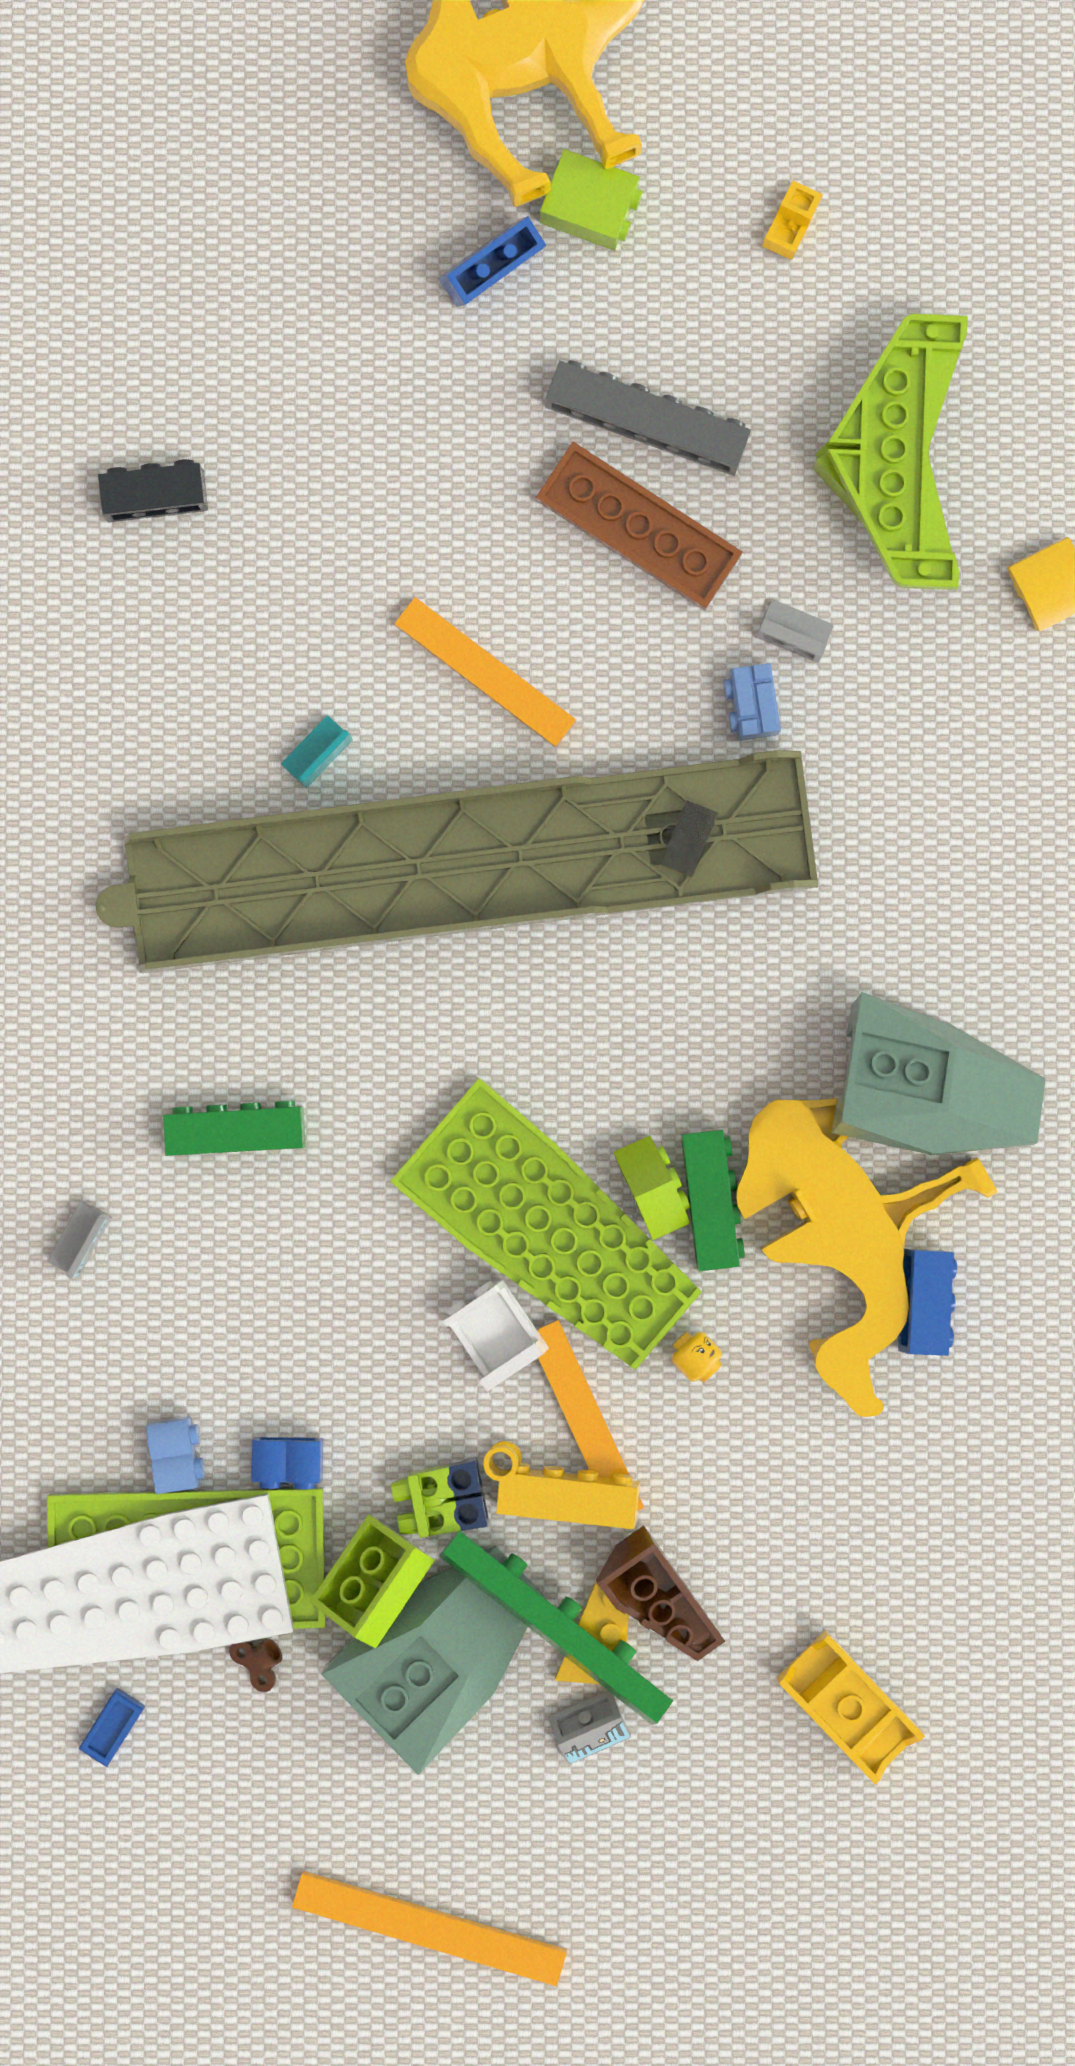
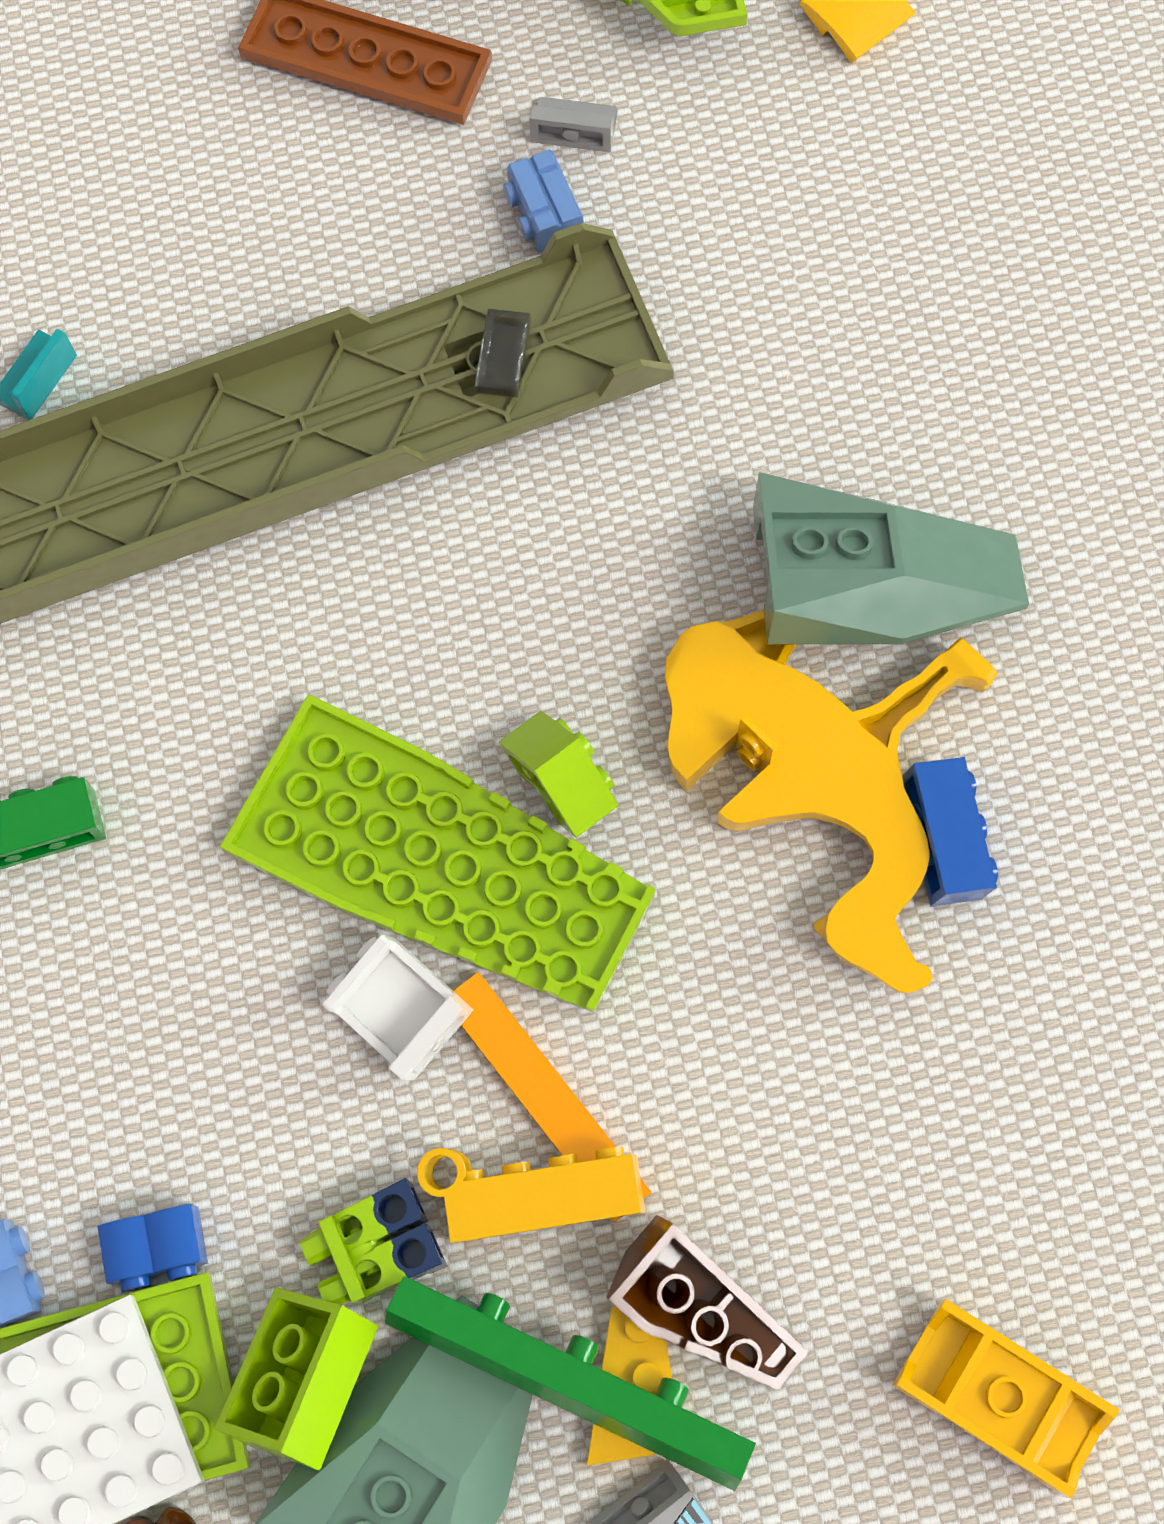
camera: 10 degrees left, 15 degrees down
light orange tile [394,597,576,748] -> none
yellow head [671,1331,722,1383] -> none
green brick [680,1130,745,1272] -> none

